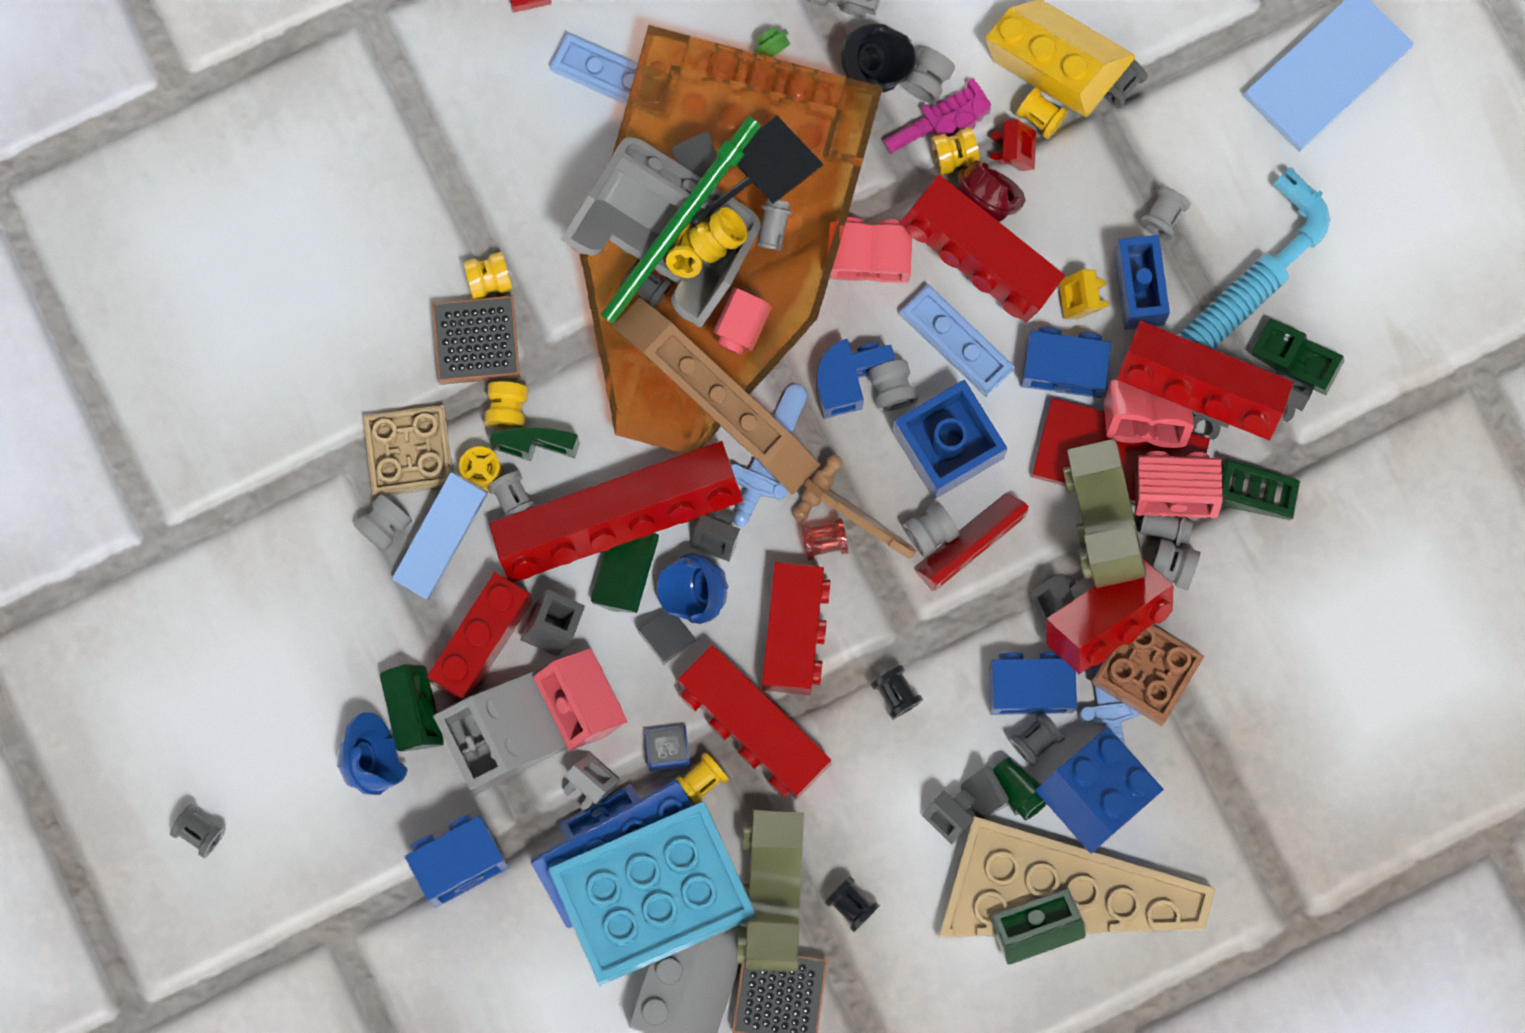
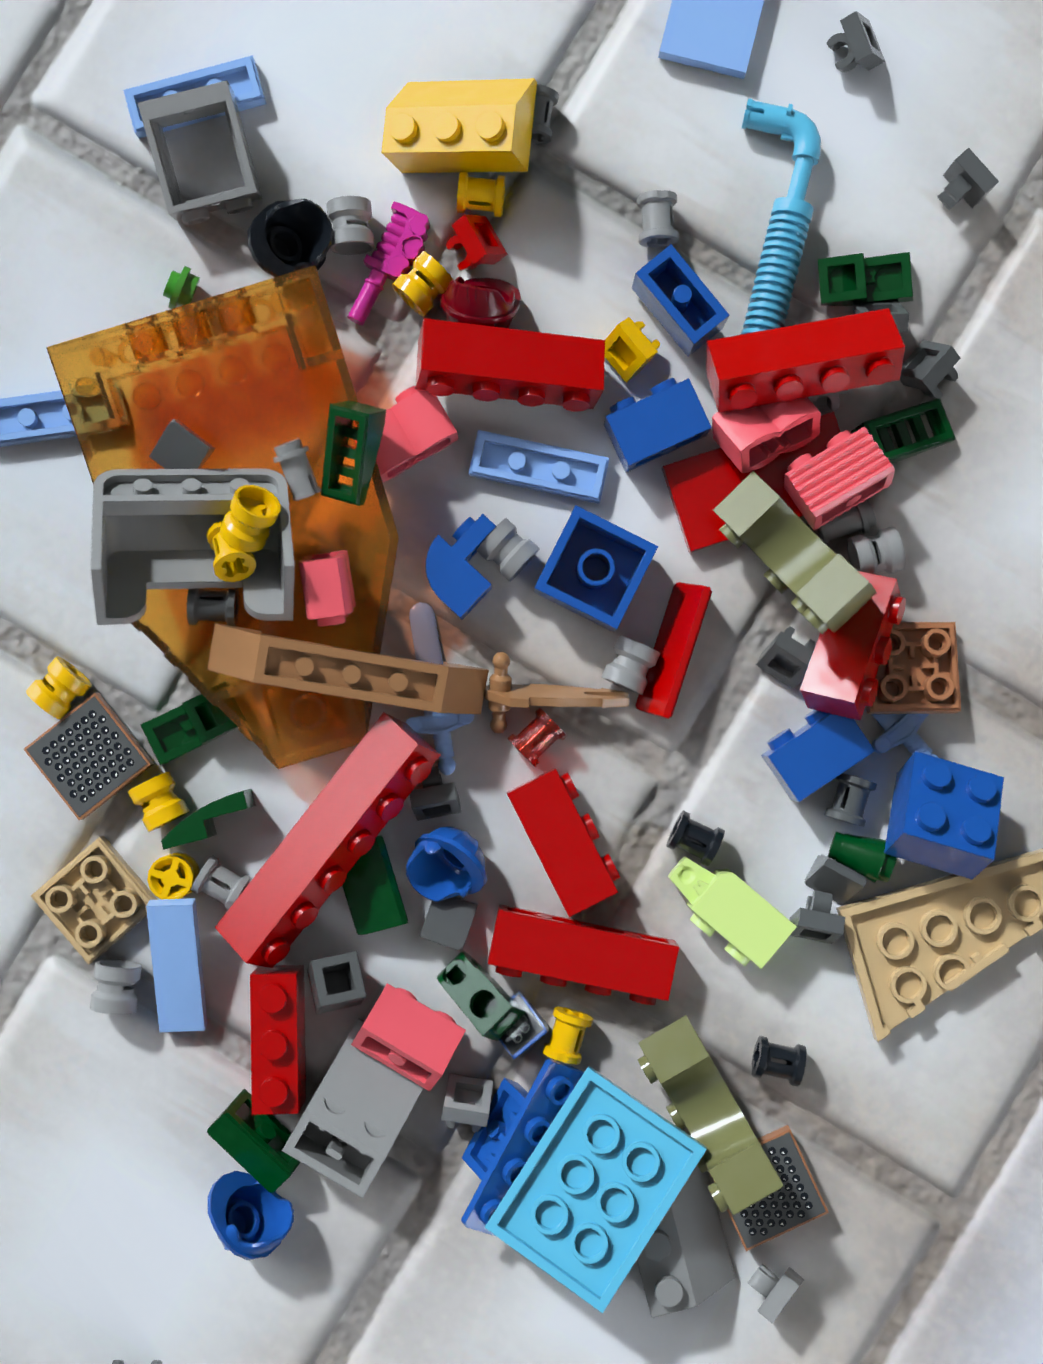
camera: 30 degrees left, 10 degrees up
blue brick [404,814,509,908] -> none
green bar [600,115,762,324] -> none
black piece [692,116,824,225] -> none
dark green slope [990,888,1086,965] -> none
none -> dark green slope [140,683,244,767]
none -> dark green slope [321,401,386,506]
none -> leg [437,950,526,1041]
none -> yellowish green hinge [668,856,797,969]
none -> dark grey tile [827,11,885,72]
none -> dark grey tile [900,340,961,399]
none -> dark grey tile [938,148,999,210]

